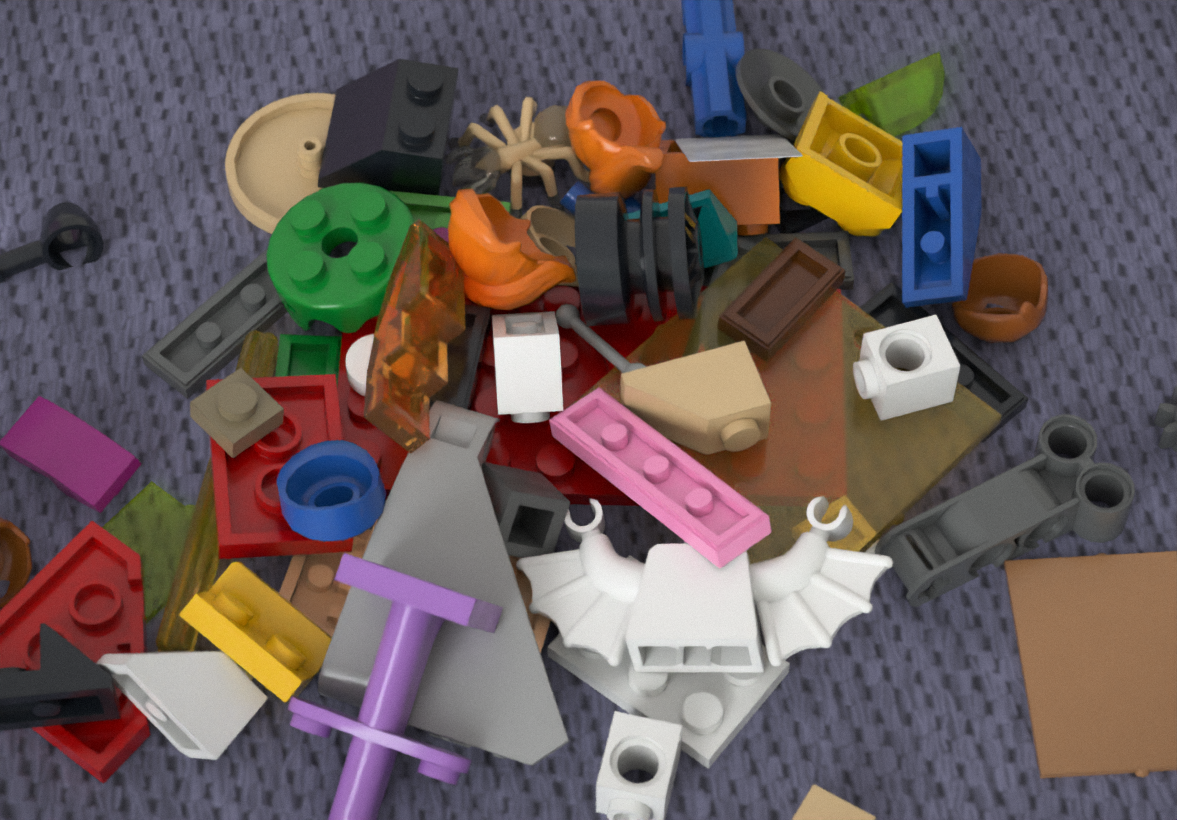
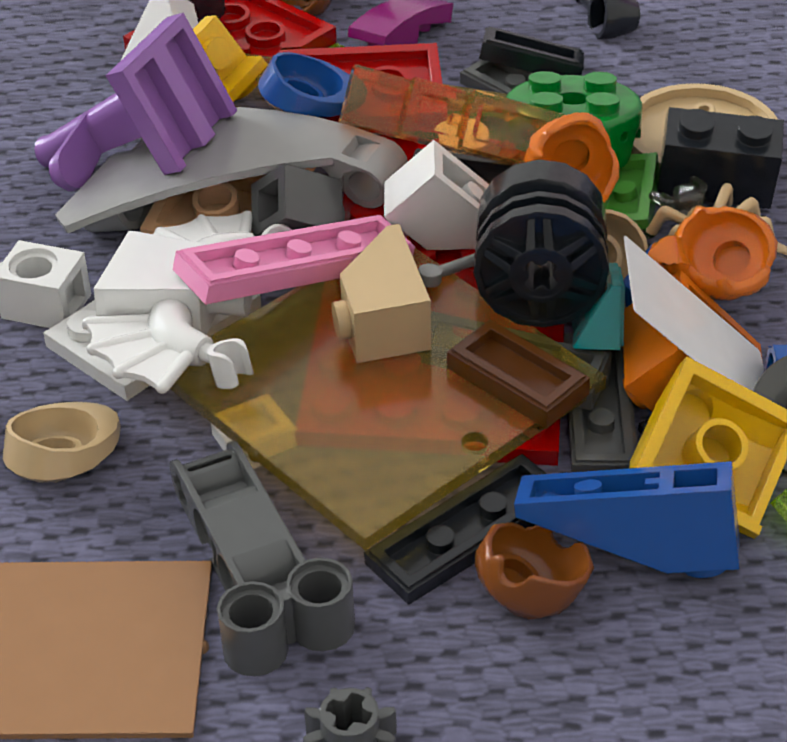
camera: 95 degrees right, 15 degrees down
dark tan plate [190,368,284,458] -> none
white brick [853,315,960,421] -> none
none -> tan hat [2,402,121,483]
none -> black tile [479,26,584,75]

